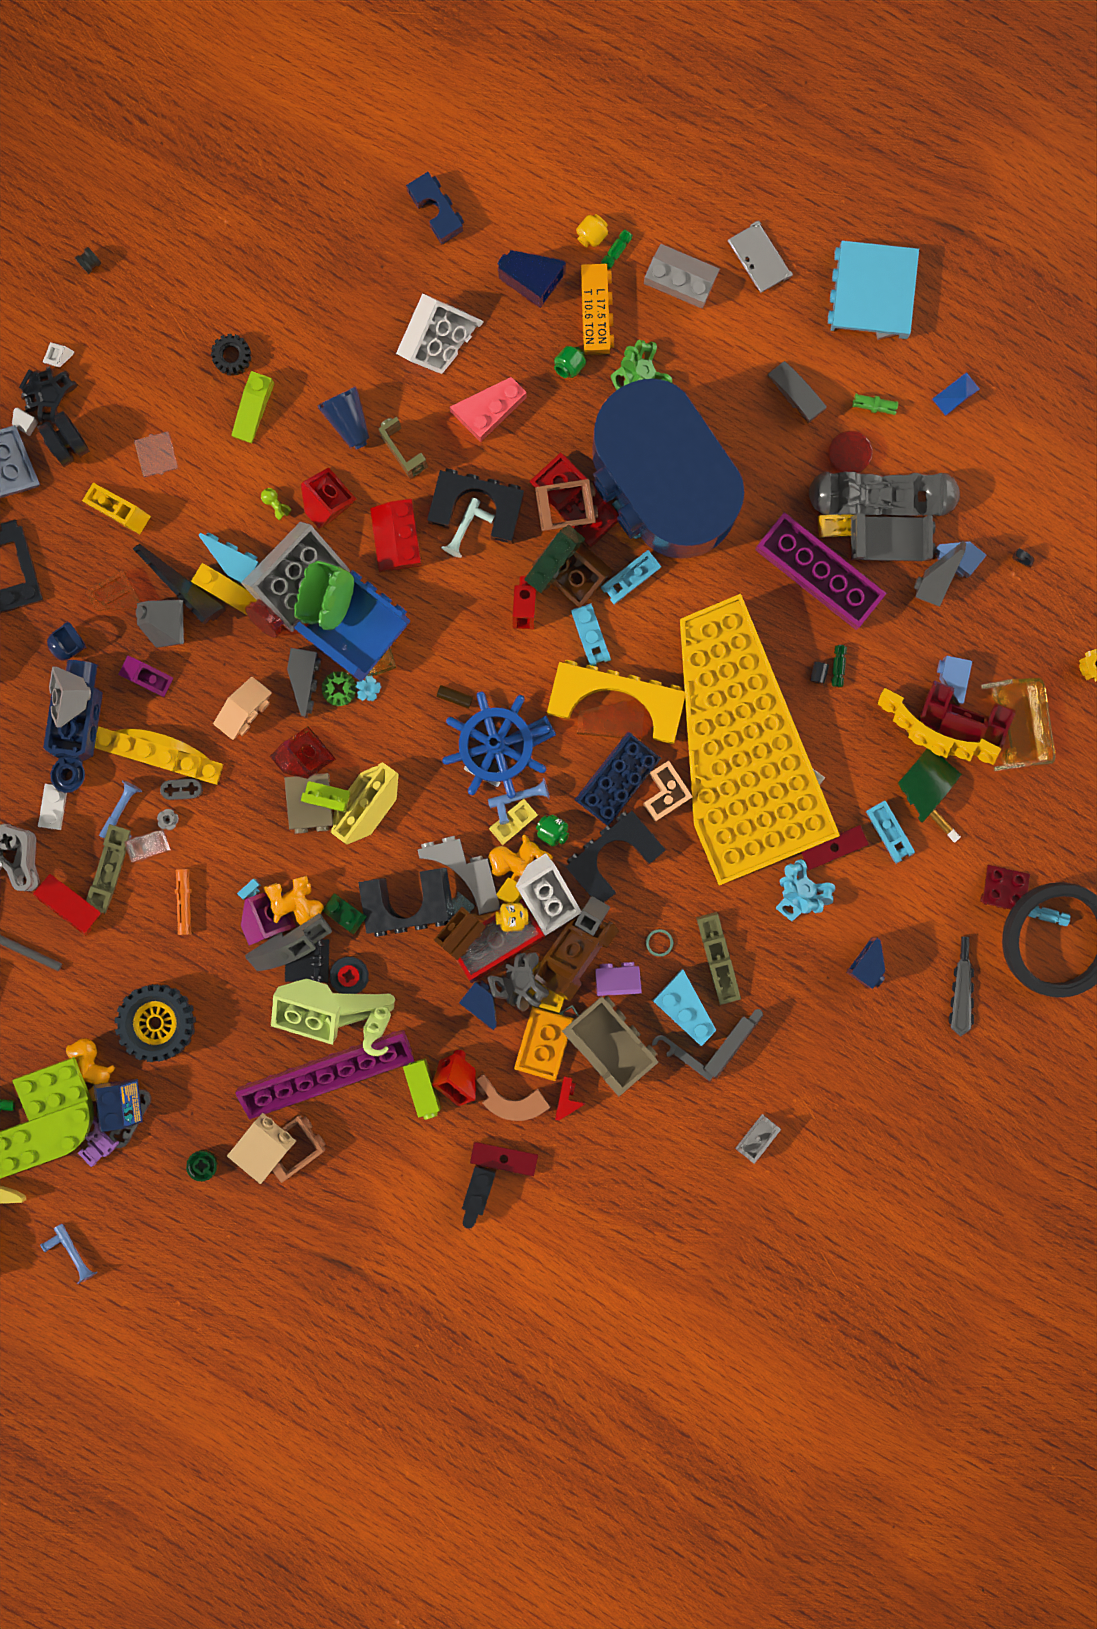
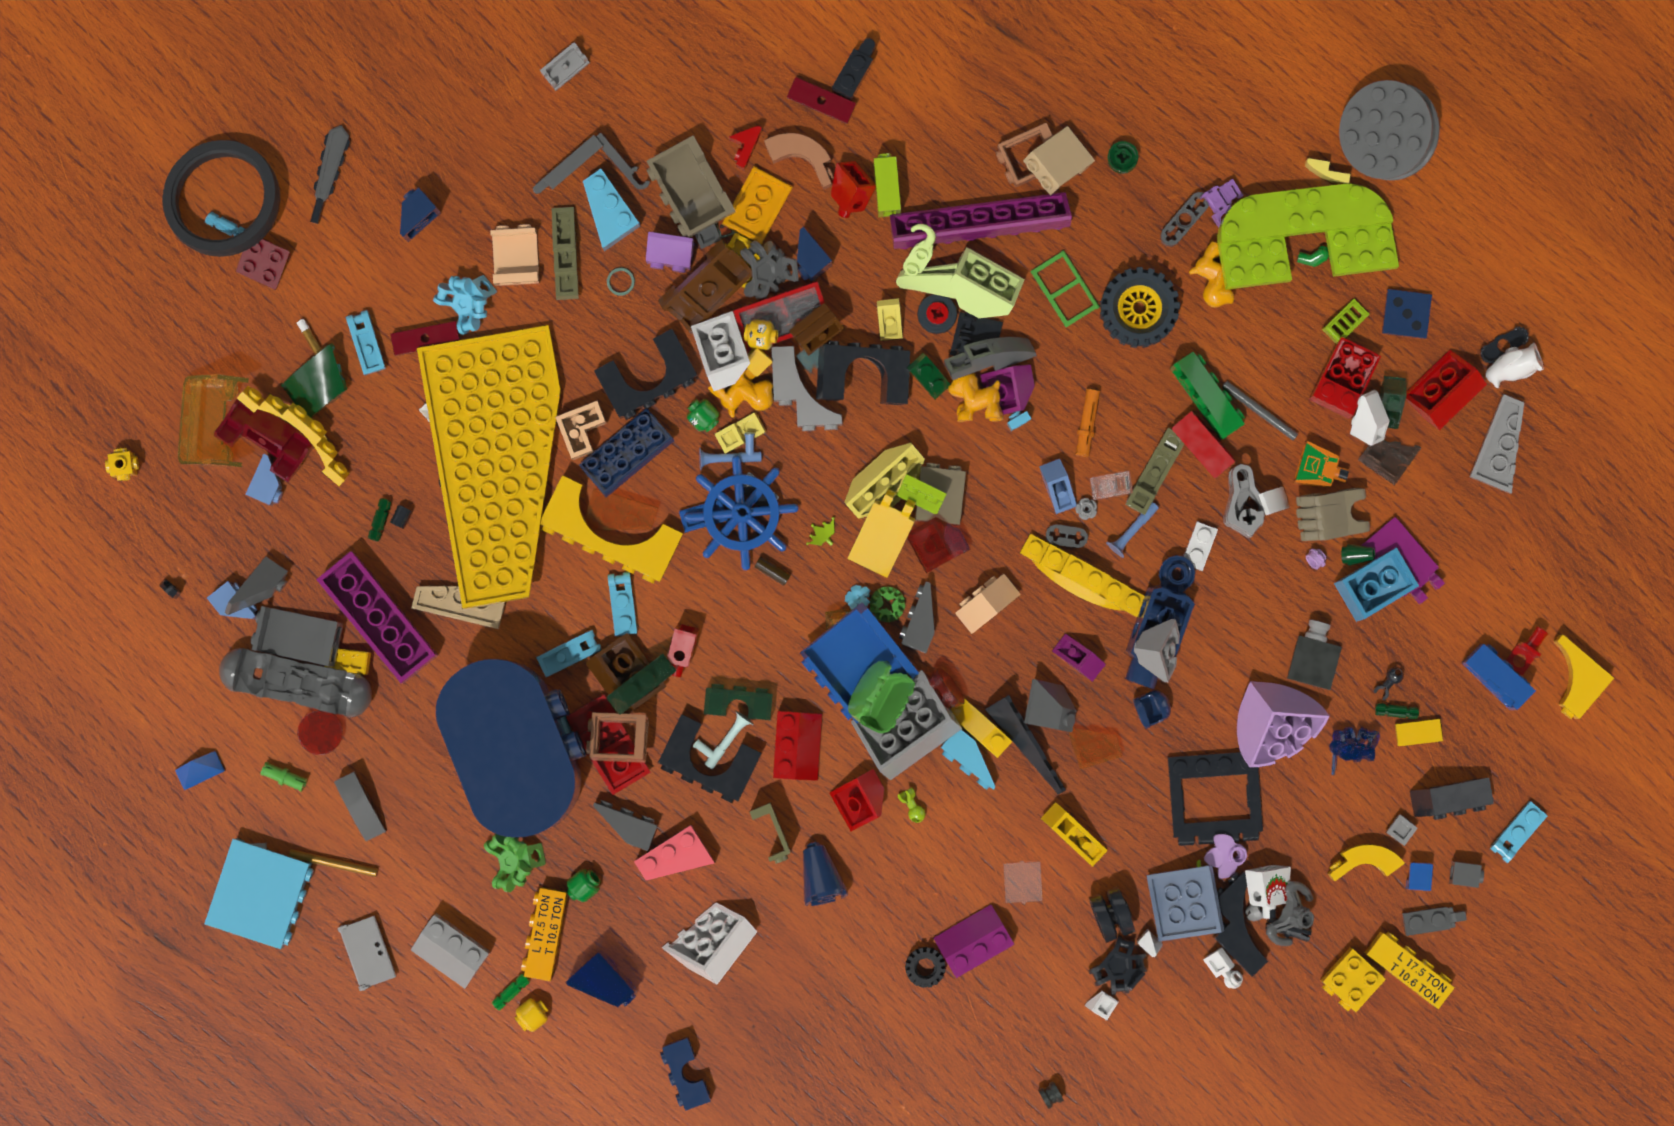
camera: 165 degrees left, 0 degrees up
medium blue piece [40,1224,98,1284] -> none
dark blue slope [93,1078,143,1132] -> none
lime slope [231,371,274,444] -> none
dark grey brick [575,896,610,936] -> none
none -> pearl gold bar [289,849,378,877]
none -> tan wing [412,586,505,629]
none -> light nougat panel [490,224,540,286]
none -> dark grey slope [593,800,658,851]
none -> dark grey plate [695,224,721,249]
none -> clear green arch [704,684,773,721]
none -> lime piece [806,517,835,546]
none -> yellow tile [847,489,916,578]
none -> light yellow slope [877,298,903,341]
none -> magenta slope [934,904,1014,978]
none -> bright green window [1031,250,1100,327]
none -> medium blue slope [1039,459,1076,514]
none -> green wedge [1170,352,1245,441]

